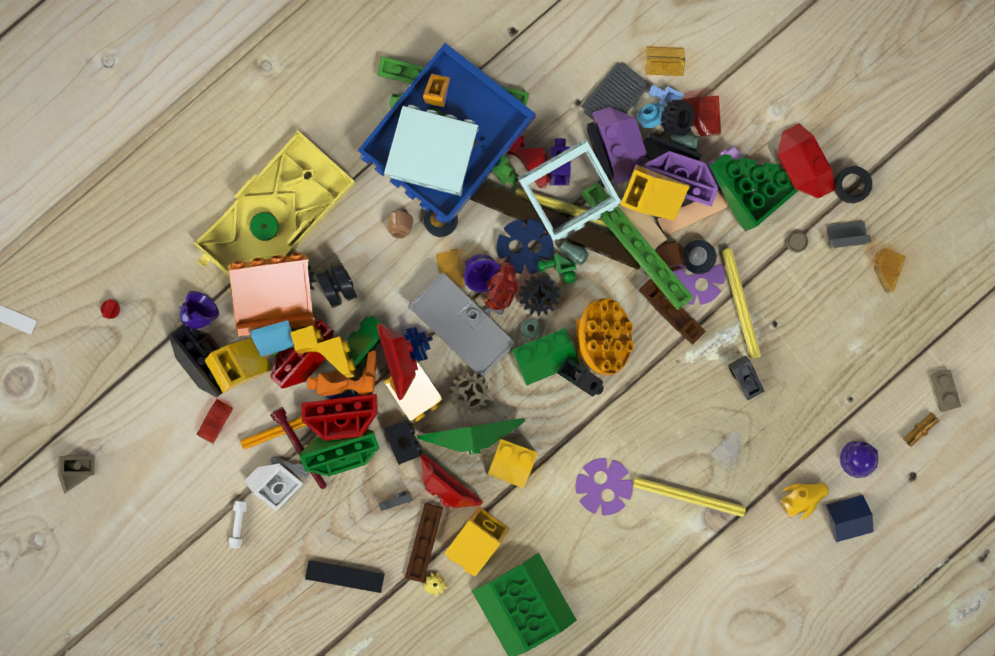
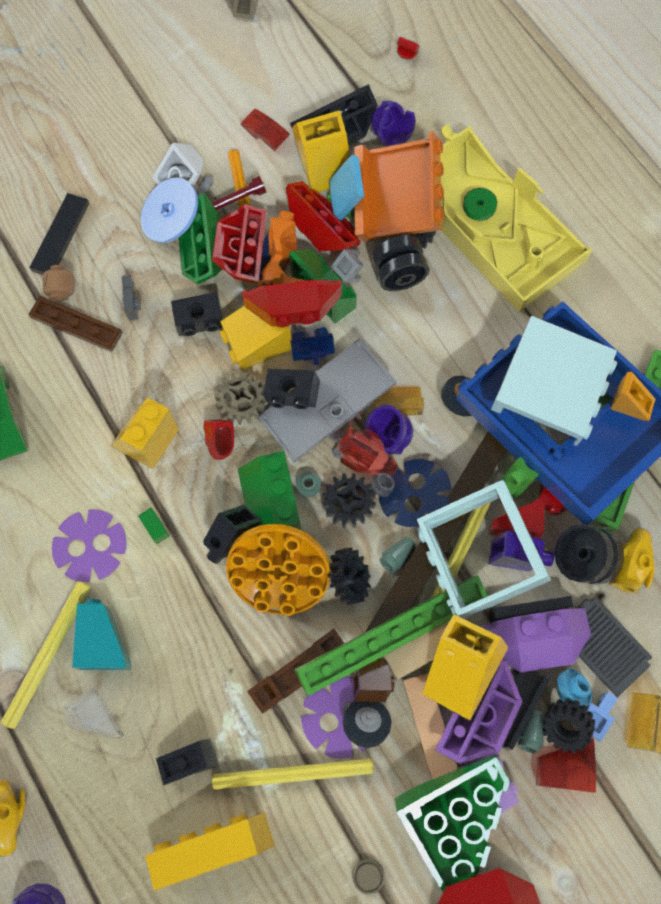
camera: 105 degrees right, 15 degrees down
white bar [229,501,247,549] -> none
yellow arch [290,325,356,378] -> none
medium nougat head [387,209,413,239] -> none
green slope [417,418,526,455] -> none
red wedge [421,453,483,508] -> none
light yellow animal [424,572,447,596] -> none
yellow slope [444,506,510,577] -> none
green piece [537,251,577,284] -> none
none -> medium nougat head [42,265,74,301]
none -> teal slope [72,599,131,670]
none -> green piece [138,508,170,545]
none -> light blue piece [141,178,198,243]
none -> yellow wedge [145,812,275,890]
none -> rock [203,420,234,460]
none -> black brick [263,369,320,409]
none -> black gear [328,547,371,605]
none -> light grey panel [331,249,363,283]
none -> flat silver plate [371,473,395,497]
none -> black wheel [554,524,624,585]
none -> yellow animal [609,528,655,593]

